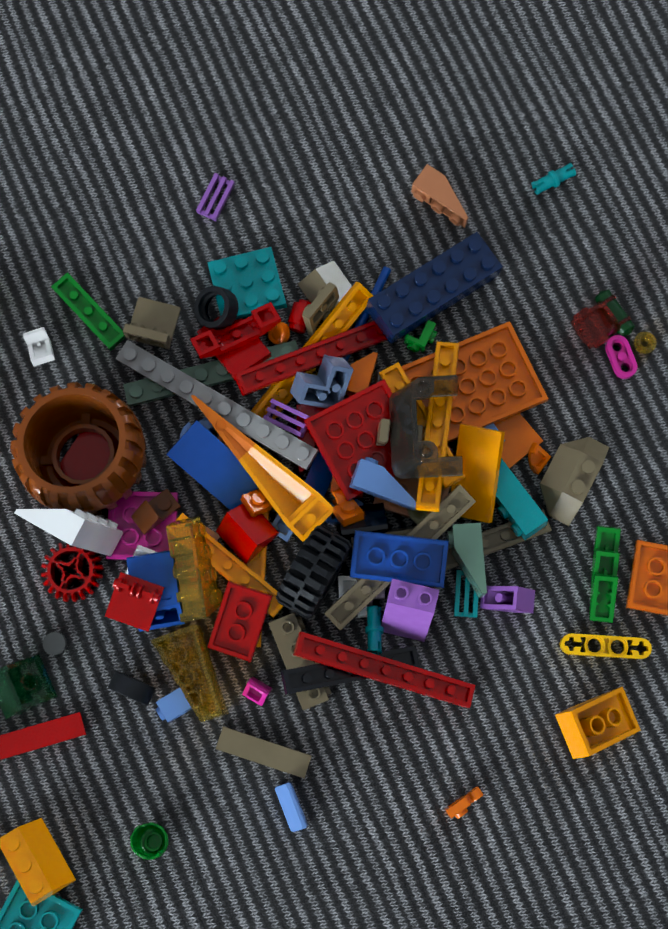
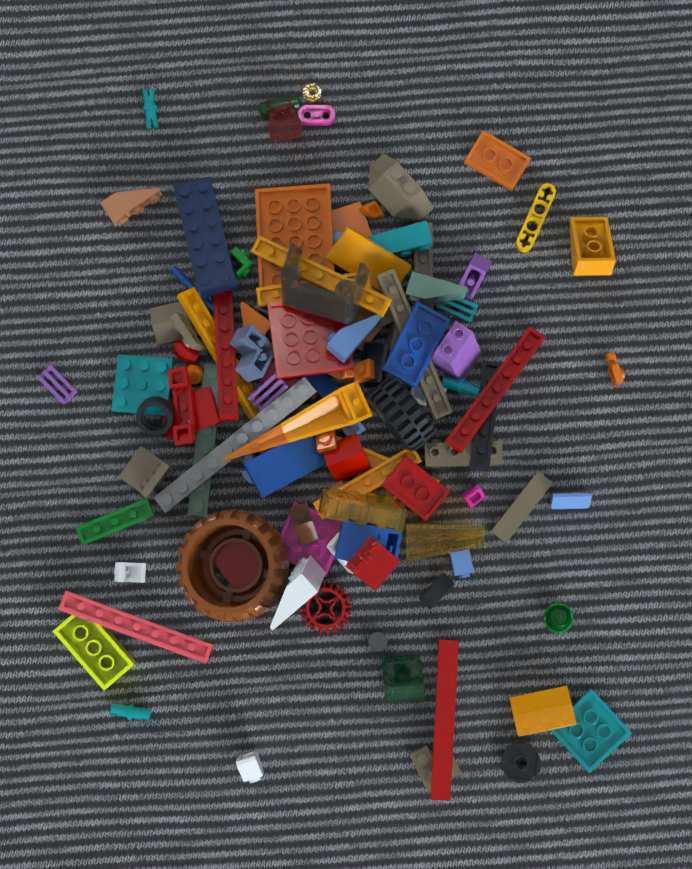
camera: 75 degrees left, 5 degrees up
dark tan tile [376,419,391,446] -> none
green slope [589,525,621,623] -> none

